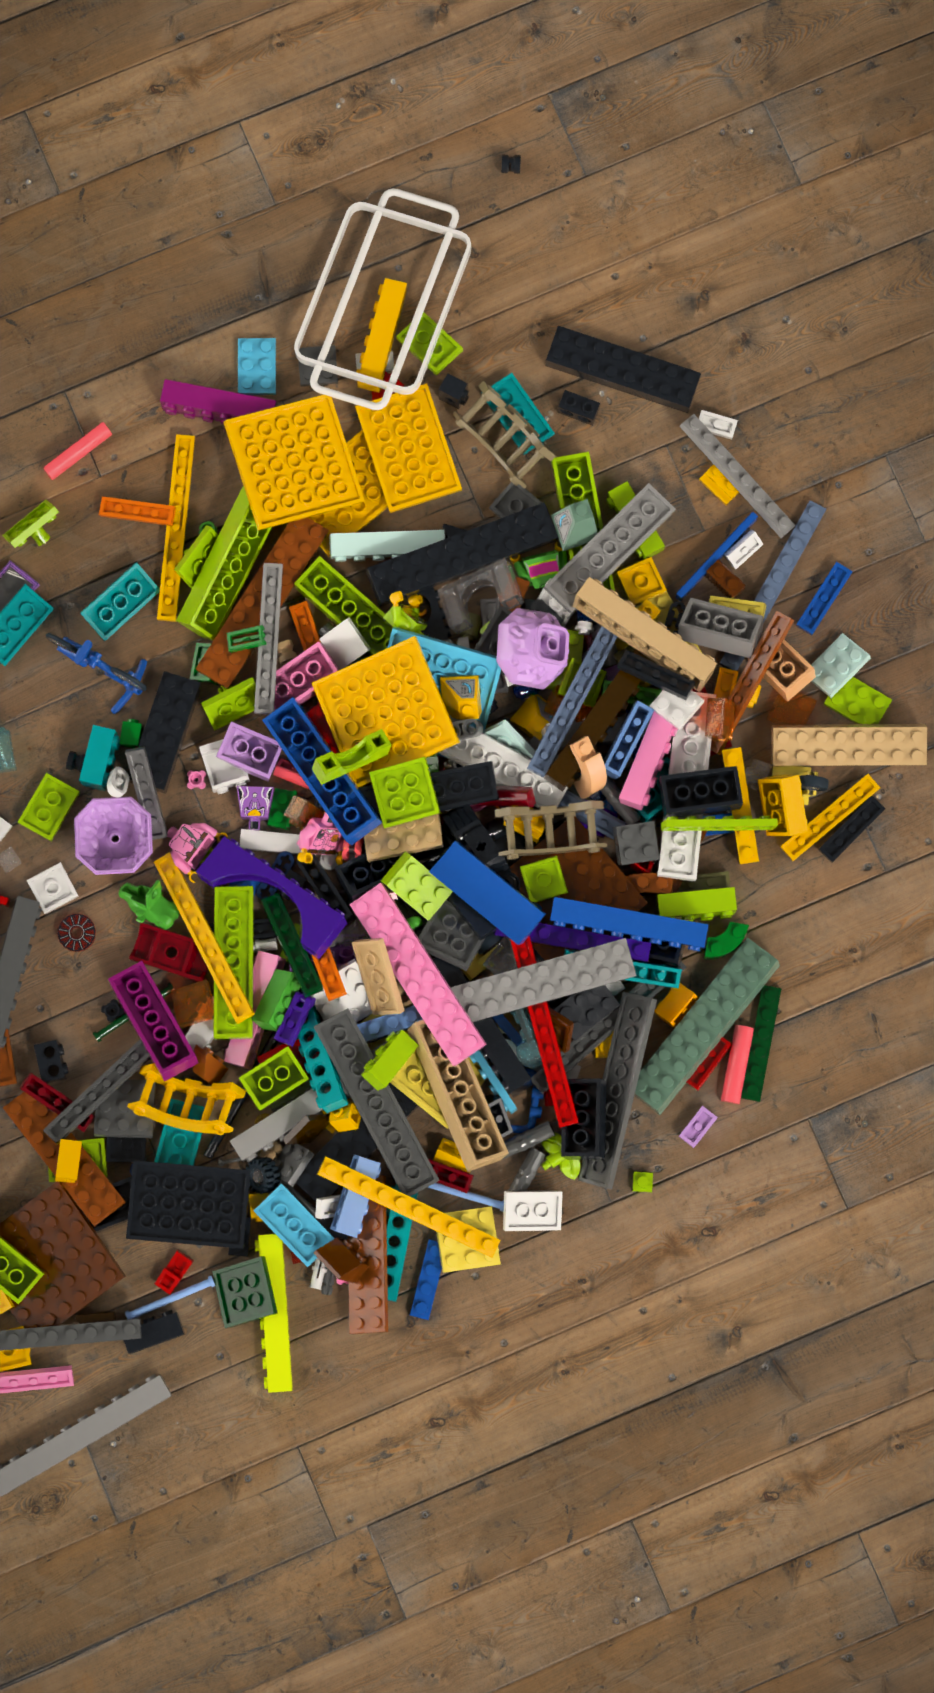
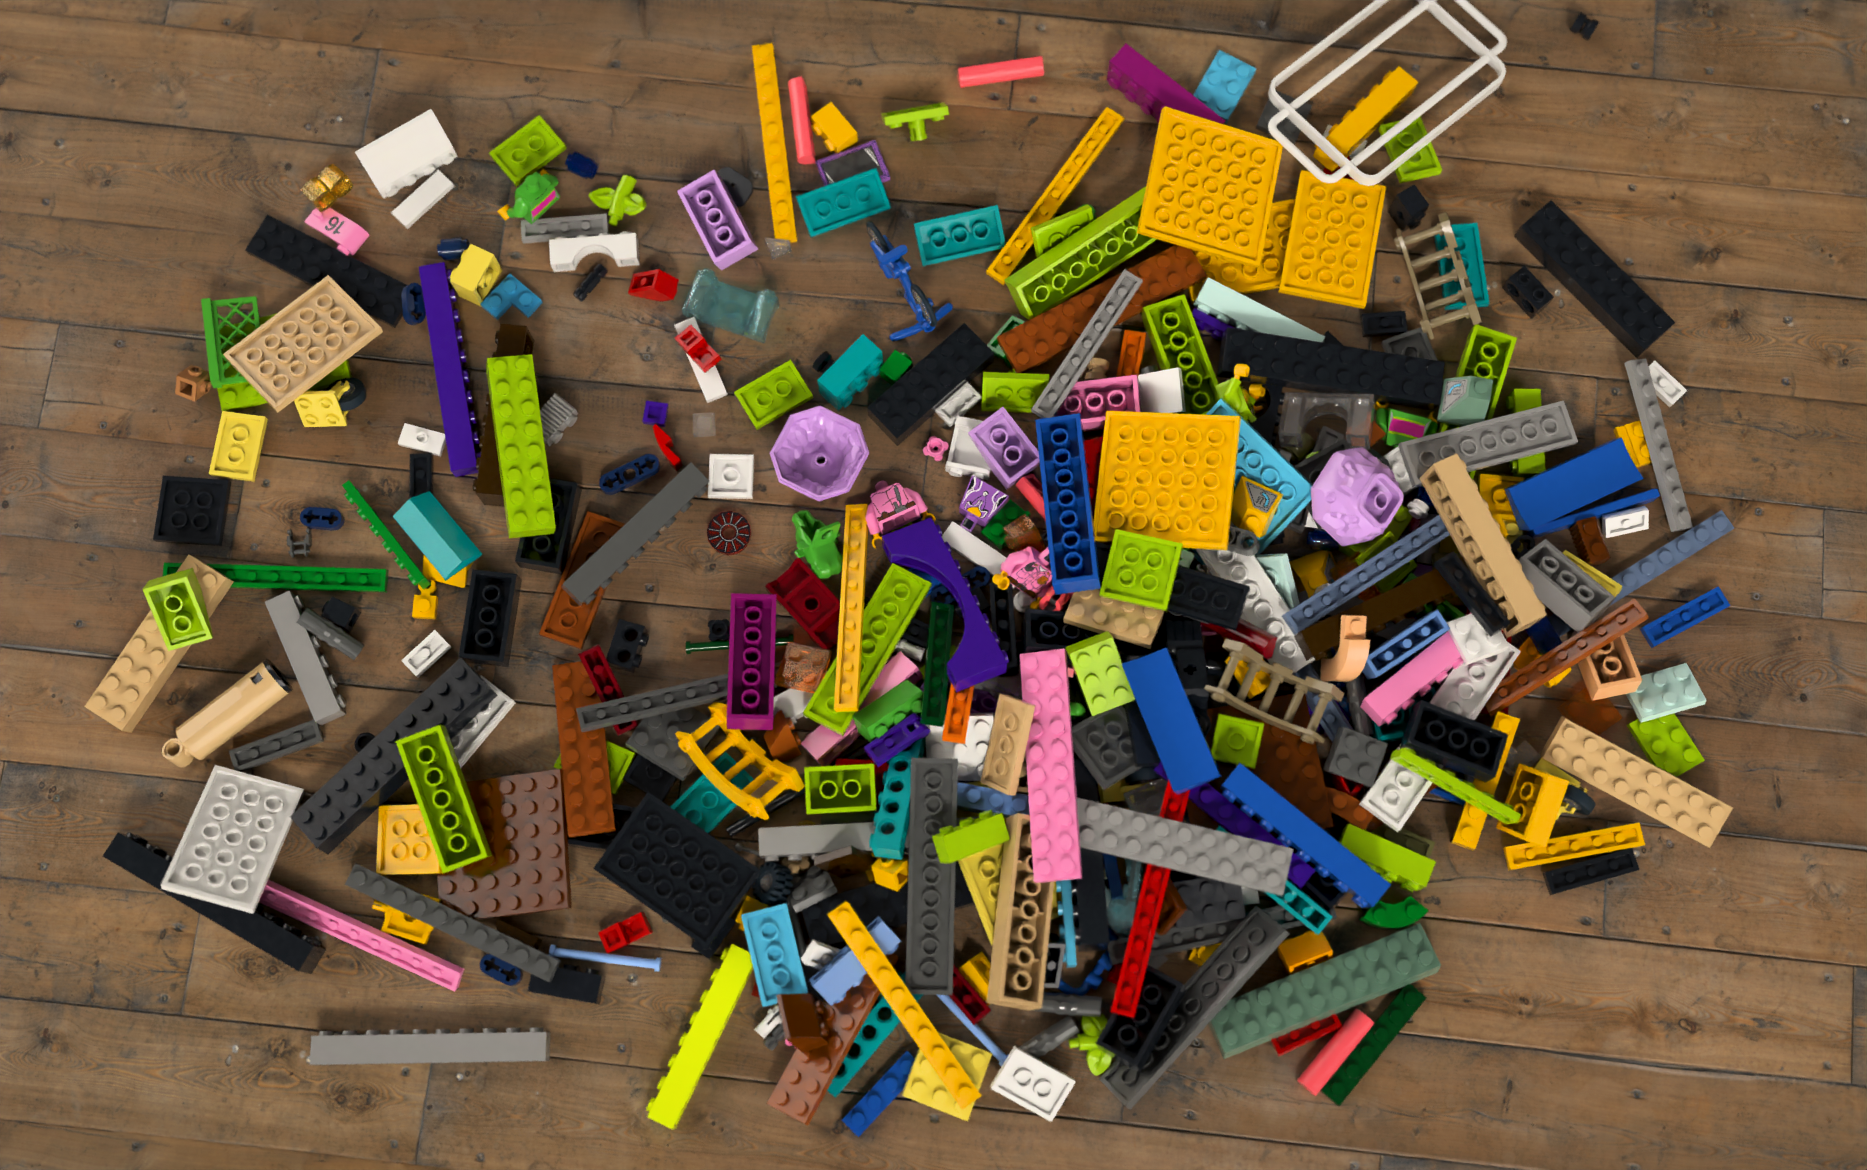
camera: 30 degrees right, 5 degrees down
yellow hinge [55,1139,82,1183] -> none
orange plate [99,496,176,526] -> none
white plate [107,767,129,798] -> none
flat silver plate [125,746,167,840] -> none
dark green plate [212,1256,278,1328] -> none
green tile [227,625,266,653] -> none
lime arch [312,729,392,785] -> none
lime plate [632,1172,653,1193] -> none
lavender plate [678,1106,718,1148] -> none
clear orange brick [705,698,735,741] -> none
none -> dark blue beam [480,954,523,986]
none -> white plate [935,382,982,427]
none -> dark purple plate [1192,308,1233,341]
none -> black plate [1360,311,1408,337]
none -> blue arch [1505,438,1644,531]
none -> clear blue plate [1525,616,1562,656]

